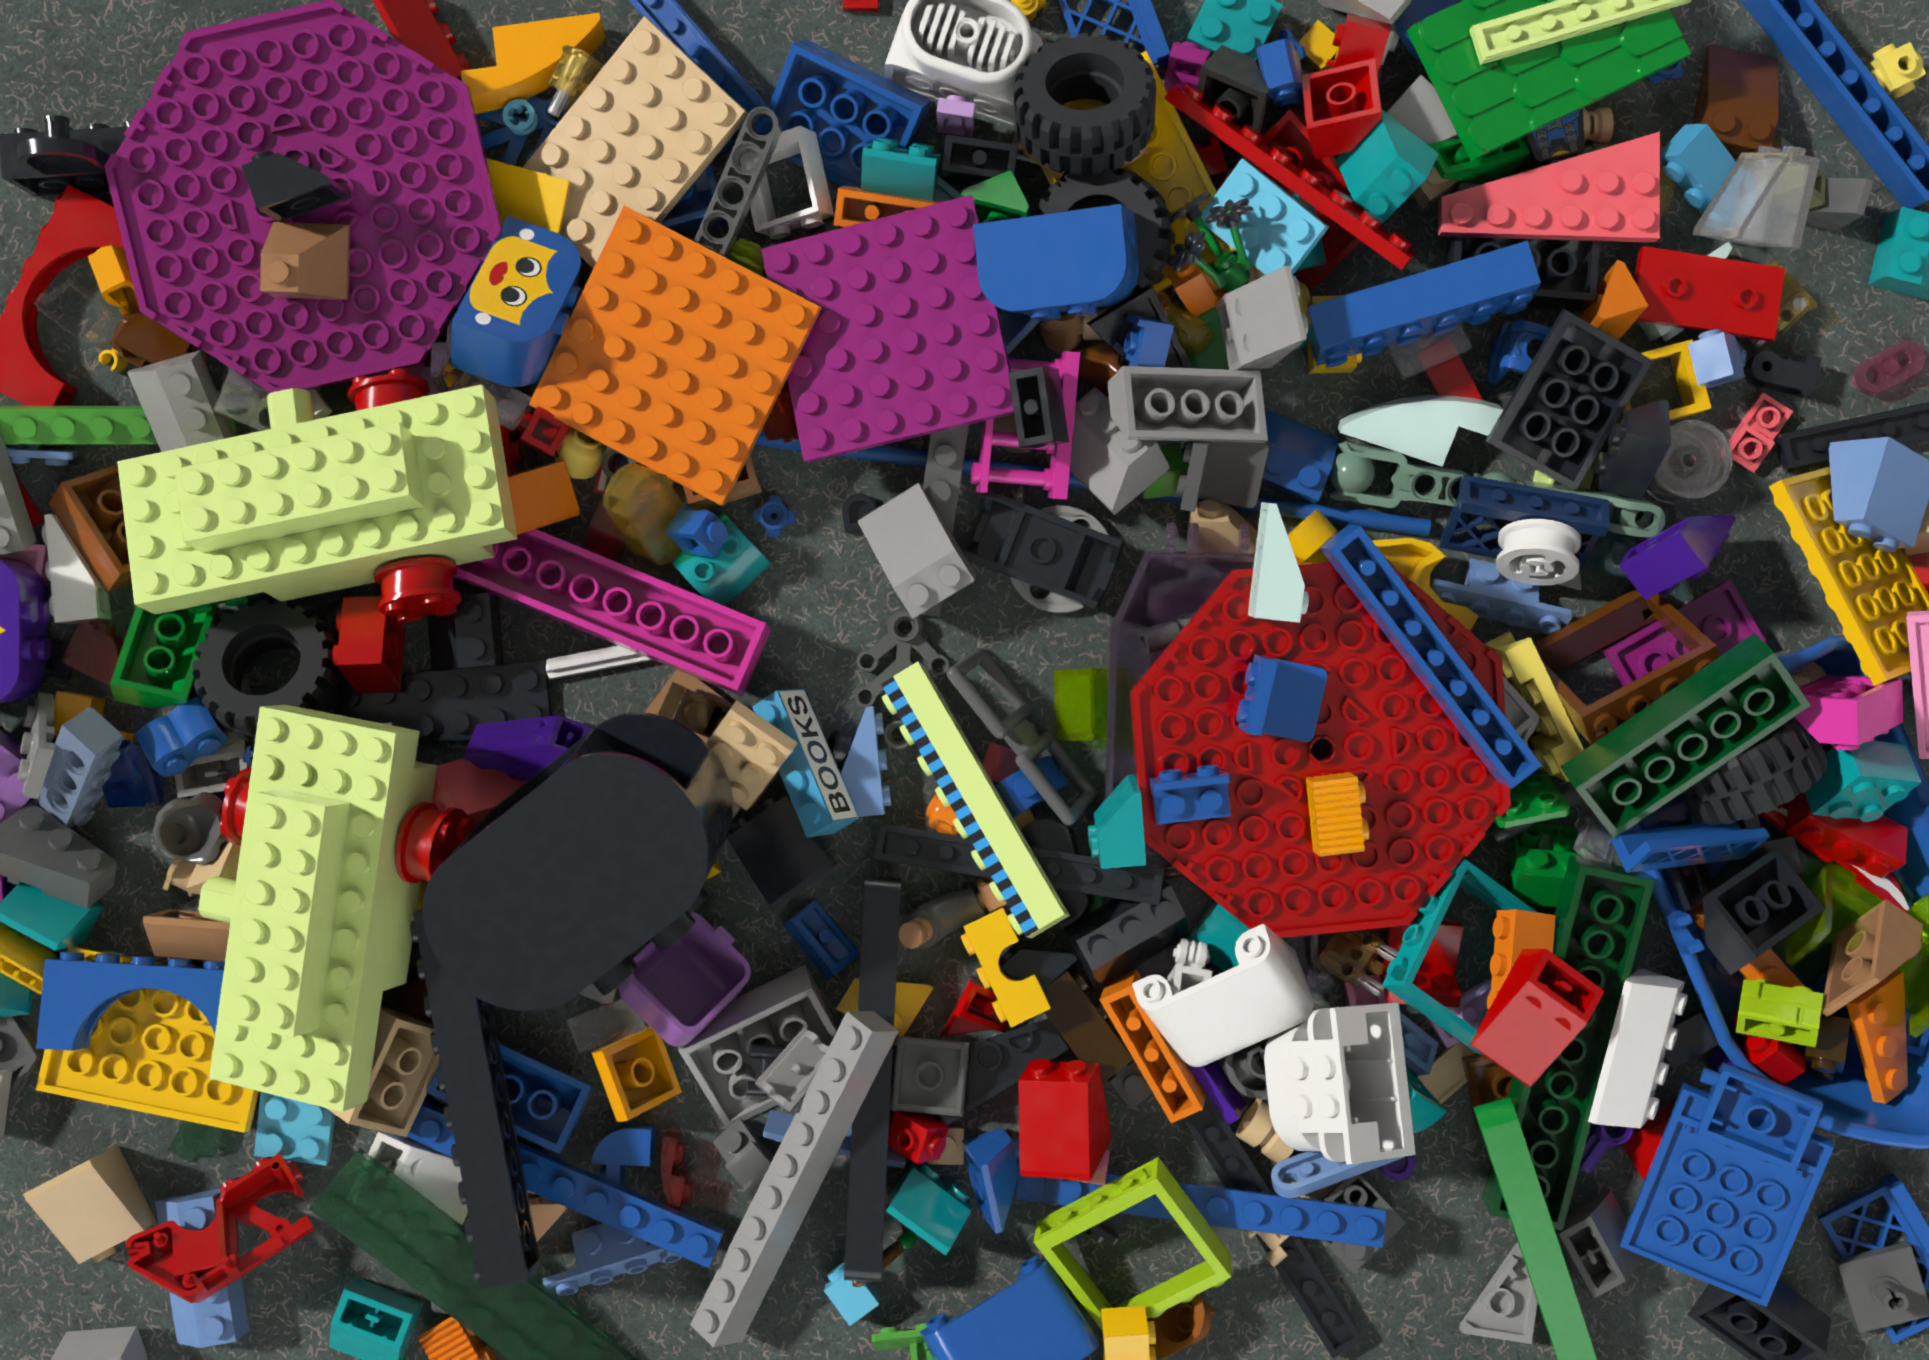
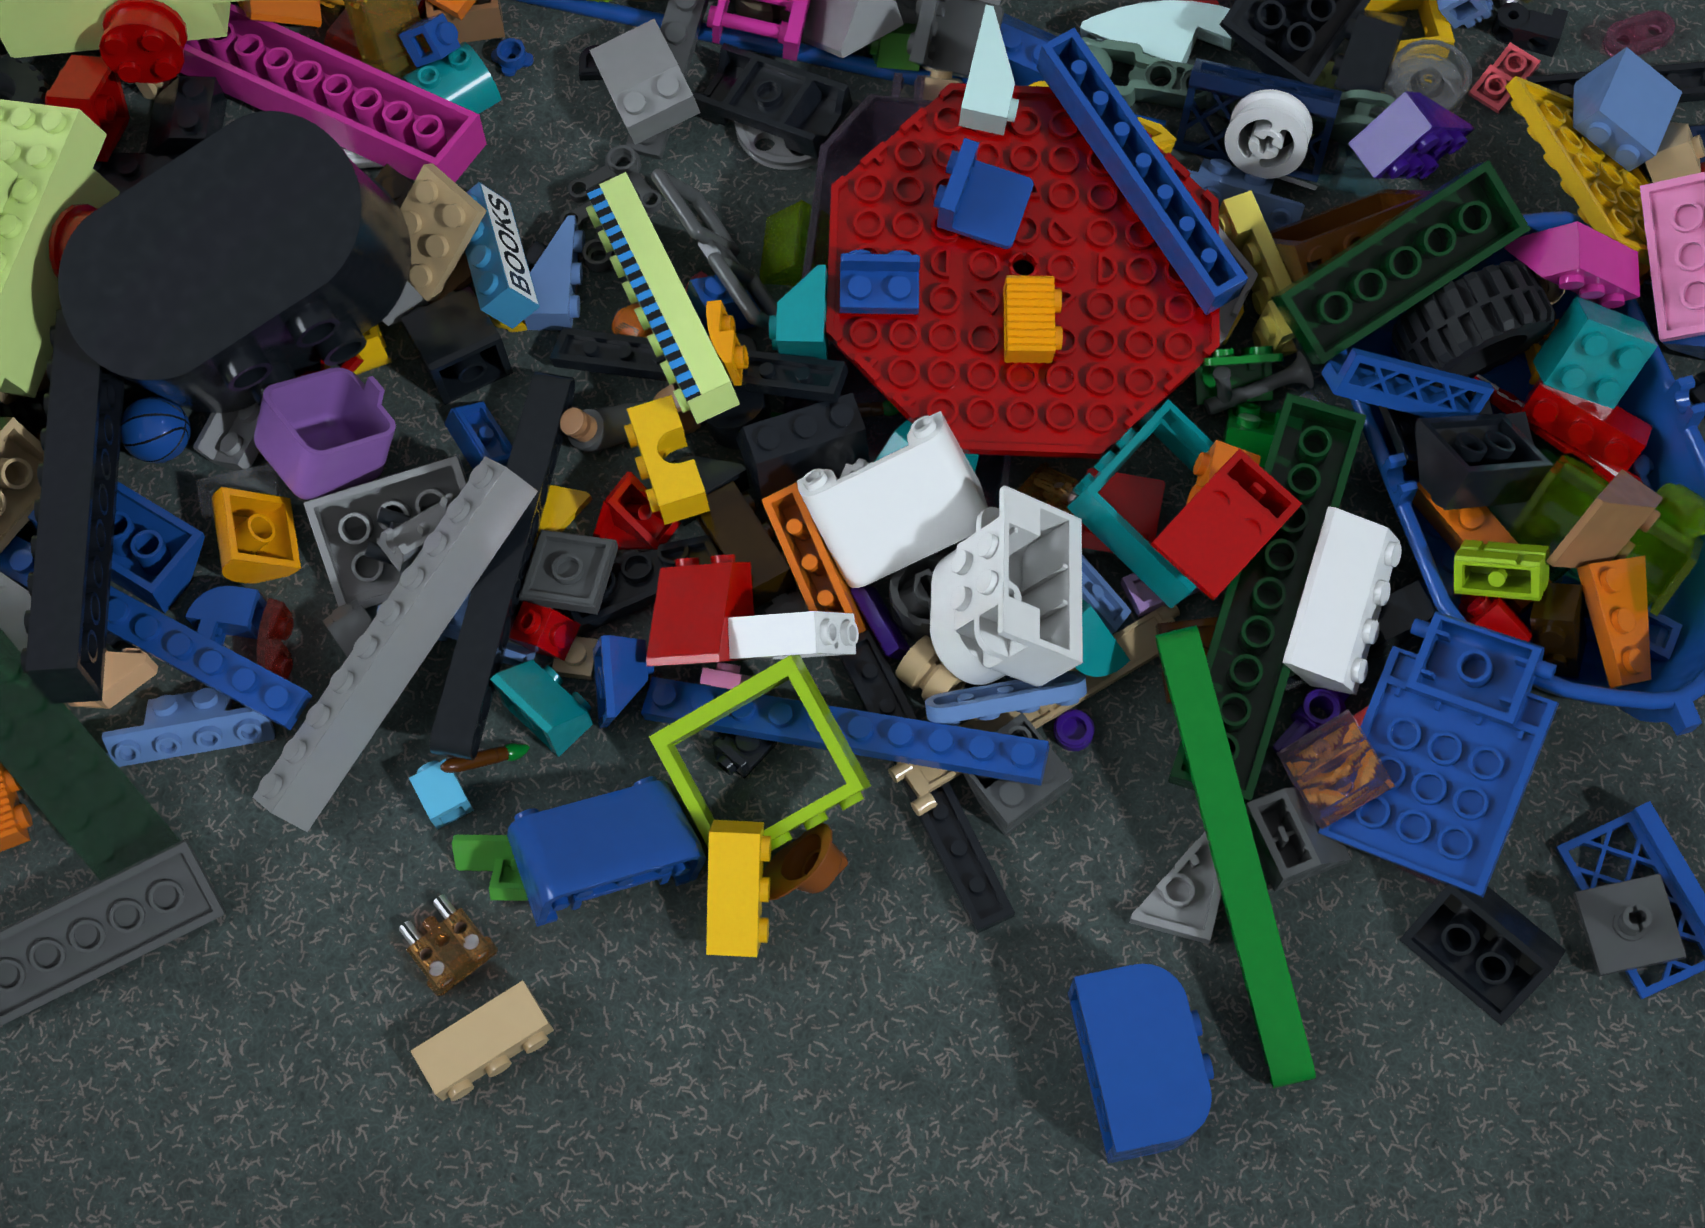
camera: 15 degrees right, 20 degrees down
none -> light orange slope [706,300,749,386]
none -> white window [728,611,859,660]
none -> slope [1277,709,1395,829]

